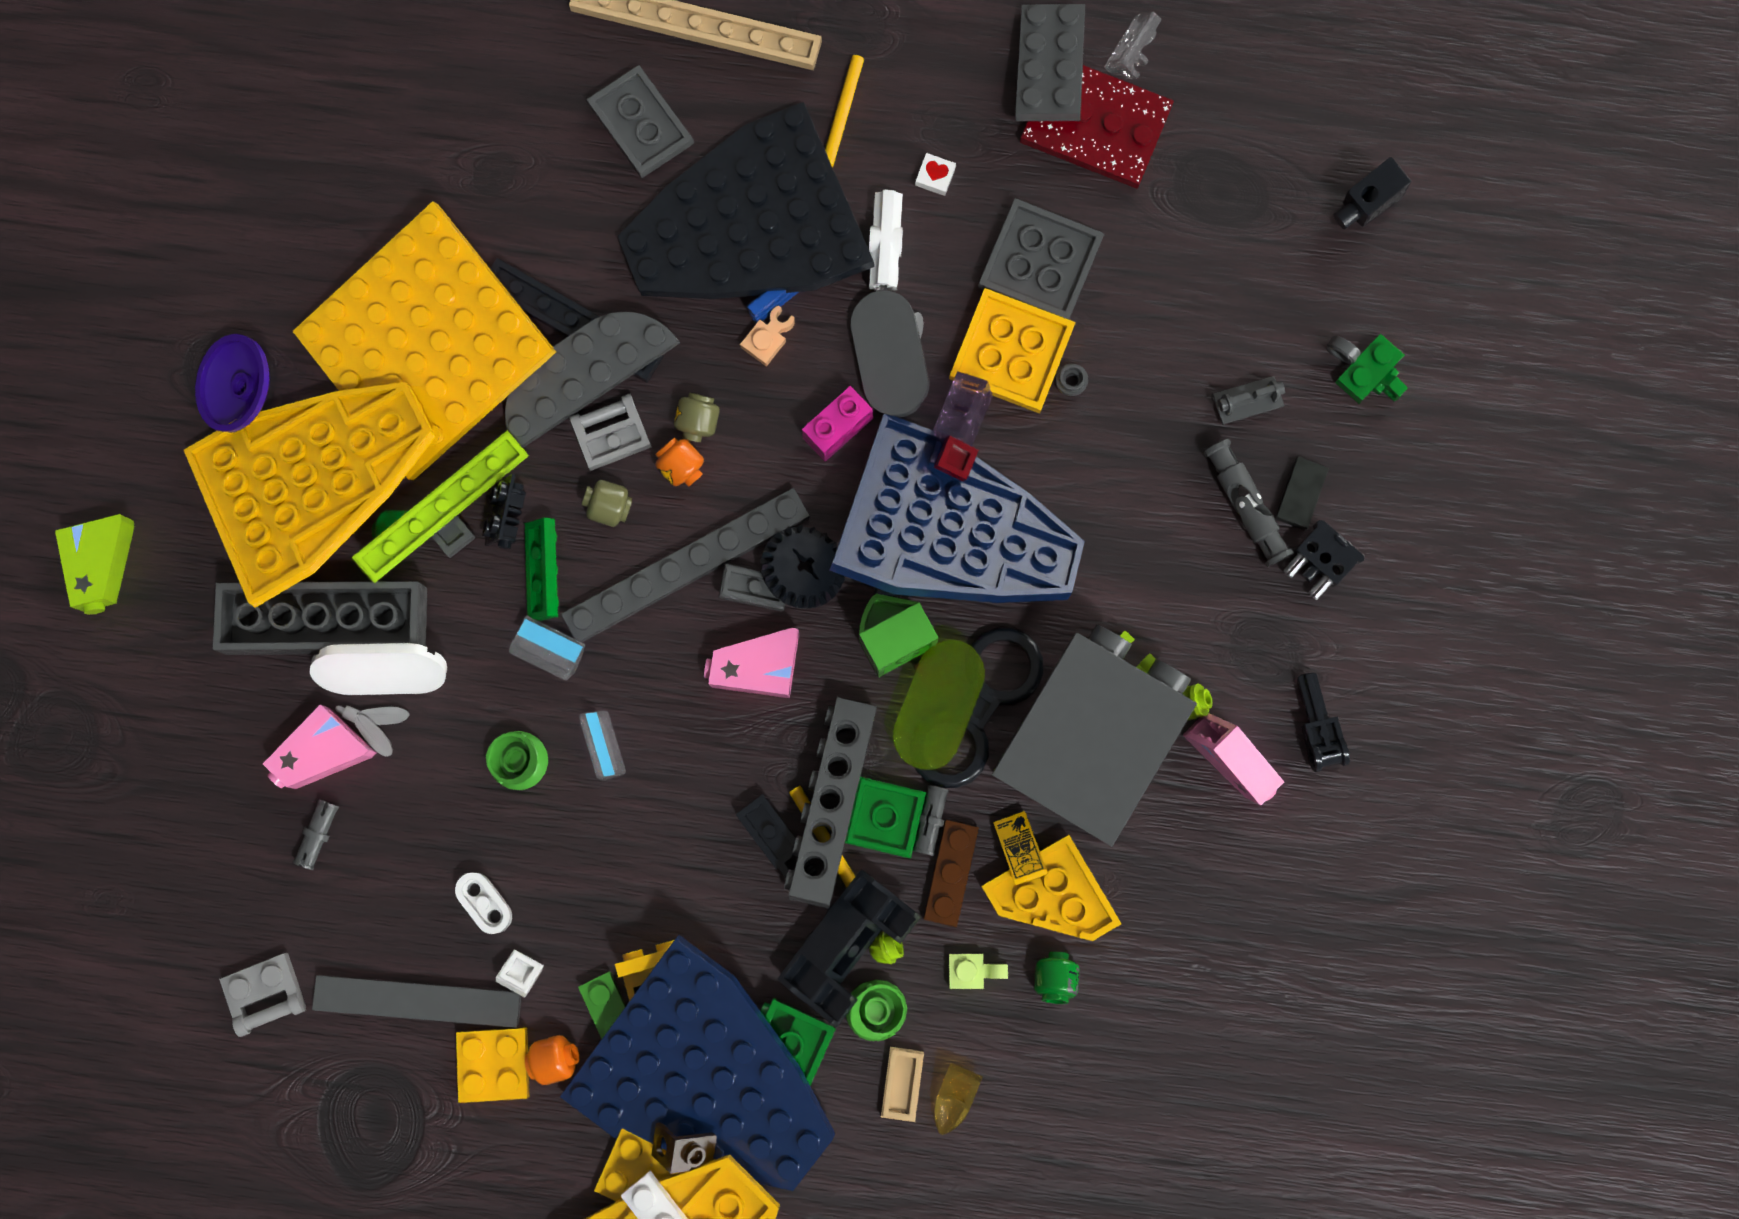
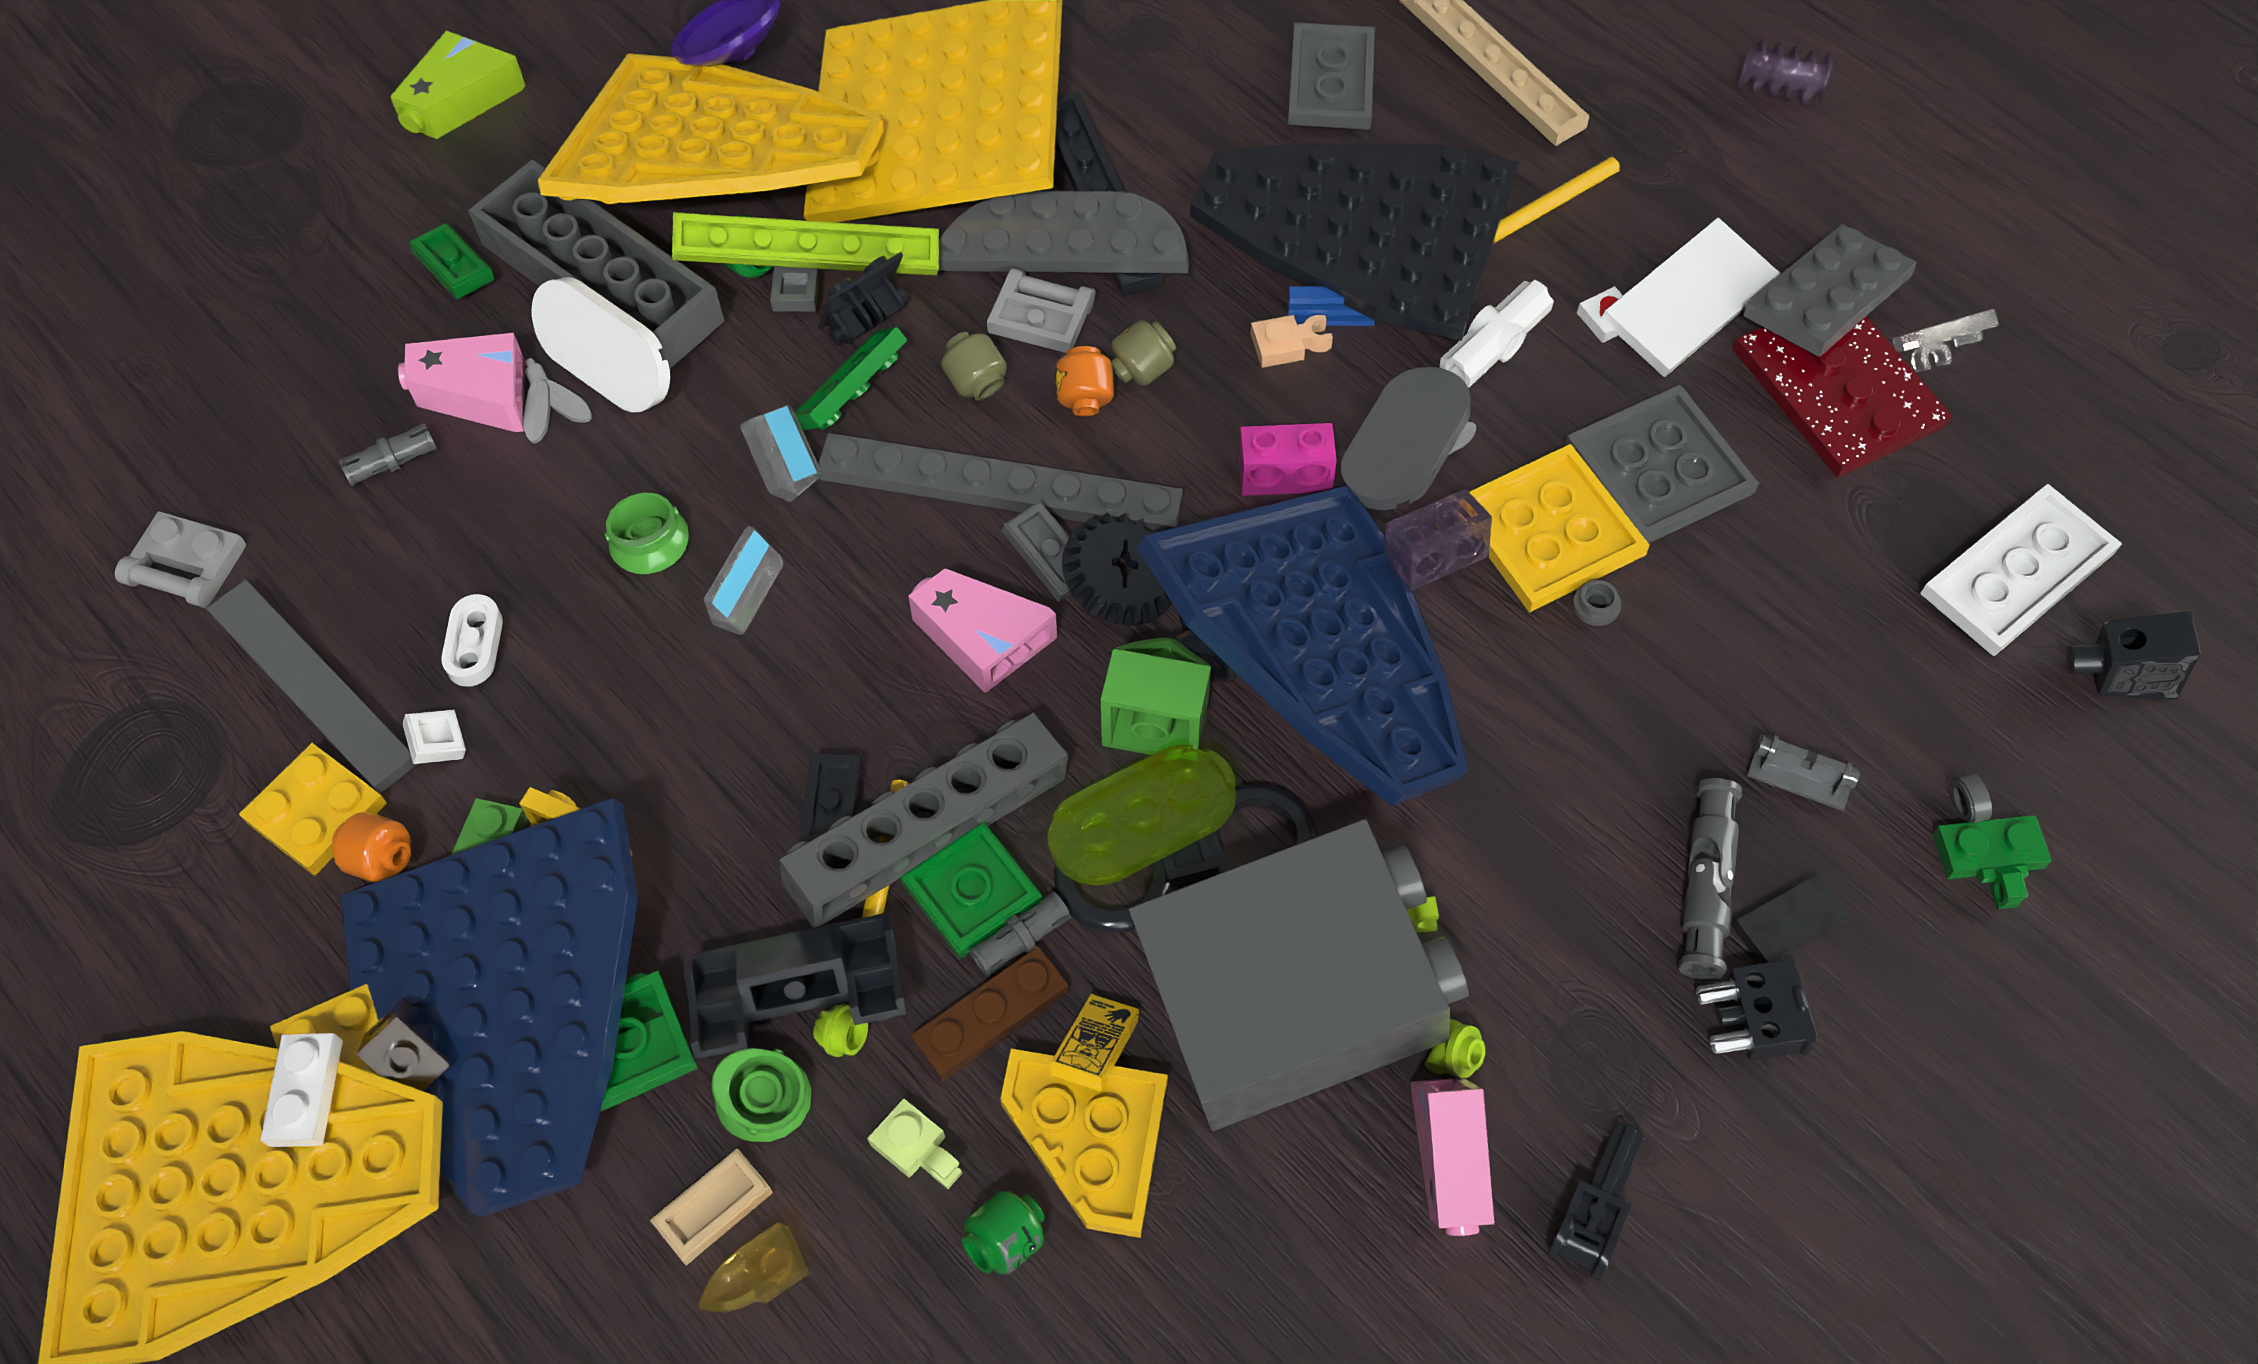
camera: 40 degrees right, 20 degrees down
dark red plate [934,436,979,482] -> none
none -> green plate [409,223,495,299]
none -> white tile [1601,218,1781,378]
none -> white plate [1920,484,2122,656]

